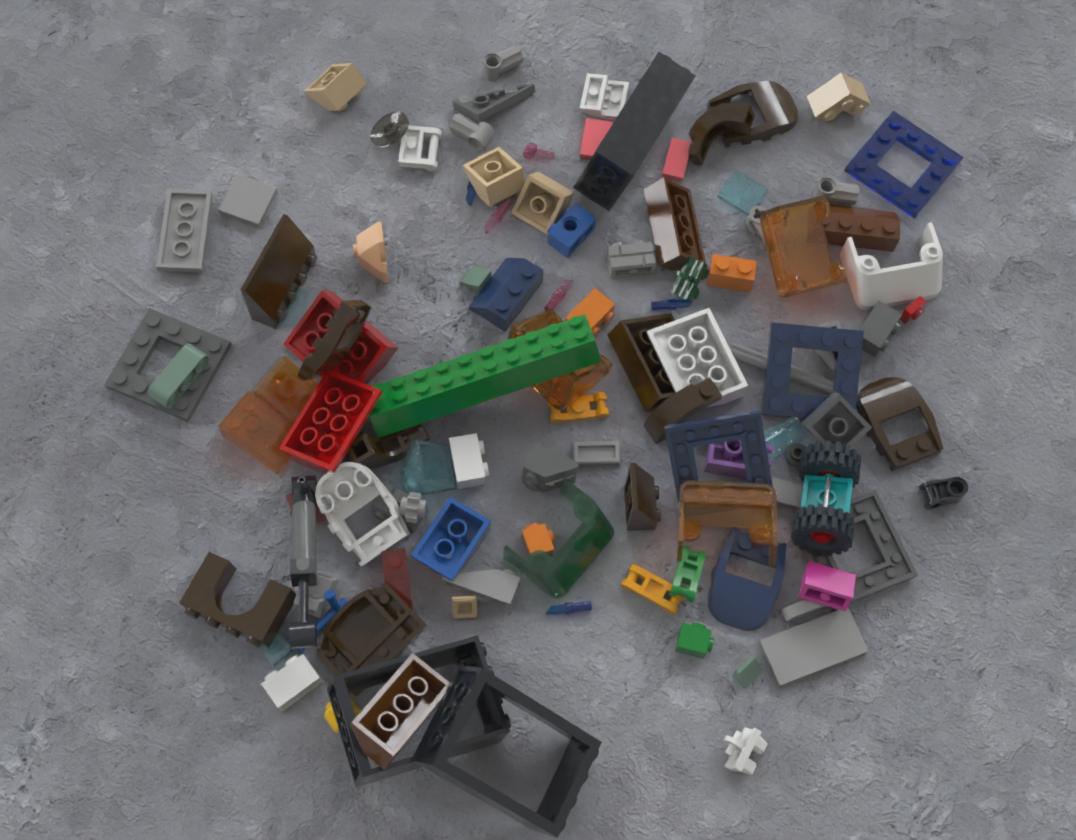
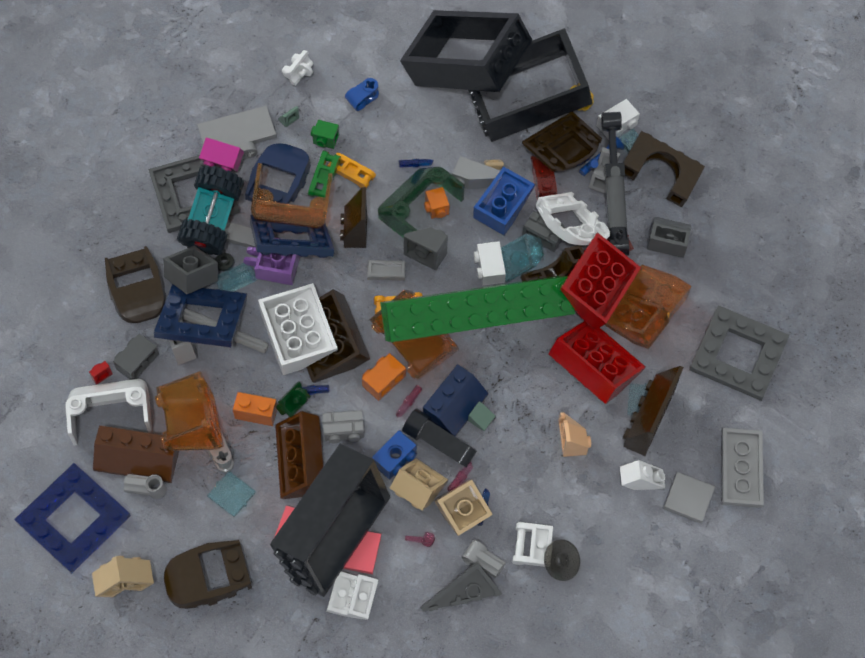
camera: 175 degrees left, 5 degrees down
sand green beam [147,343,209,409] -> none
dark brown slope [298,299,372,381] -> none
tan slope [304,63,367,112] -> none
reddish brown slope [350,653,450,770] -> none
light grey gear [400,492,427,523] -> none
light grey piece [482,46,524,81] -> none
dark brown arch [644,377,722,444] -> none
dark brown arch [688,102,755,166] -> none
black piece [918,477,968,510] -> none
none -> blue piece [345,78,379,111]
none -> black beam [402,408,477,468]
none -> white slope [620,460,665,490]
none -> dark grey slope [647,217,691,258]

